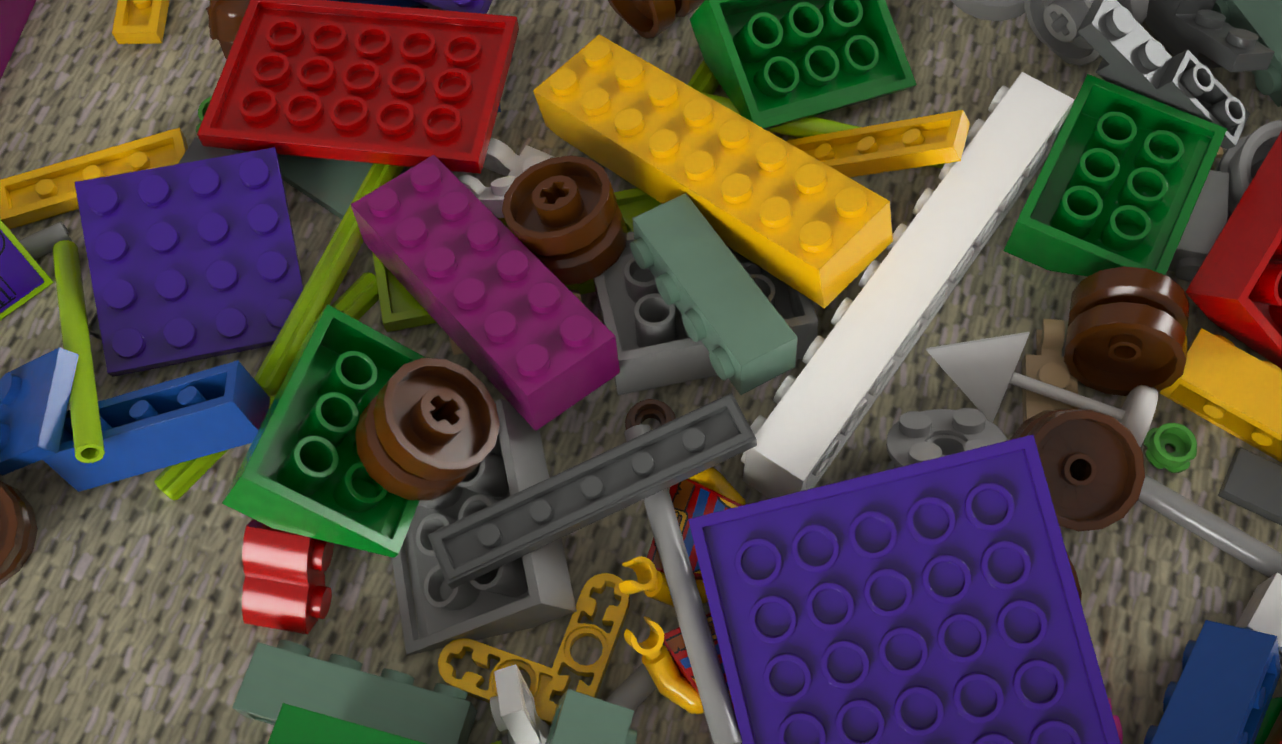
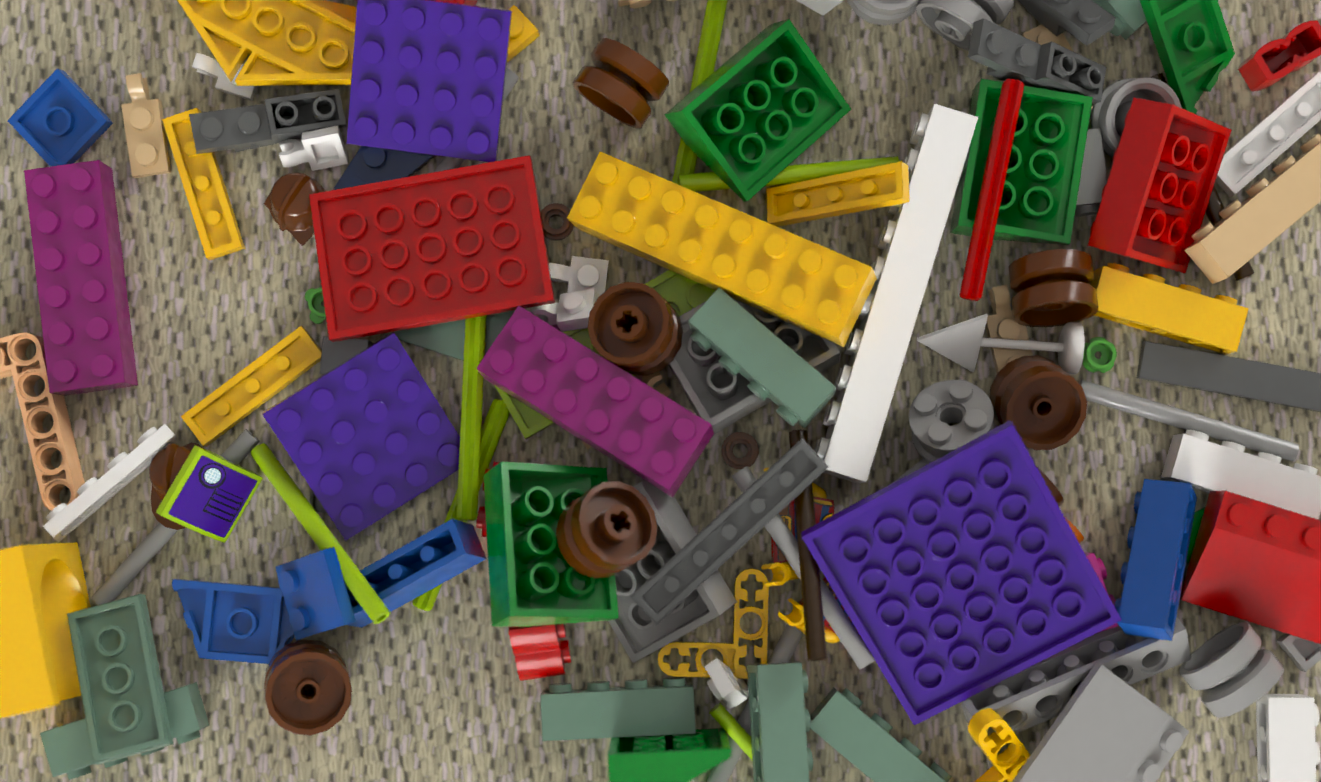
camera: 20 degrees left, 20 degrees up
none -> reddish brown plate [540,203,574,241]
none -> dark brown piece [789,430,827,661]
none -> red axle [959,79,1024,301]

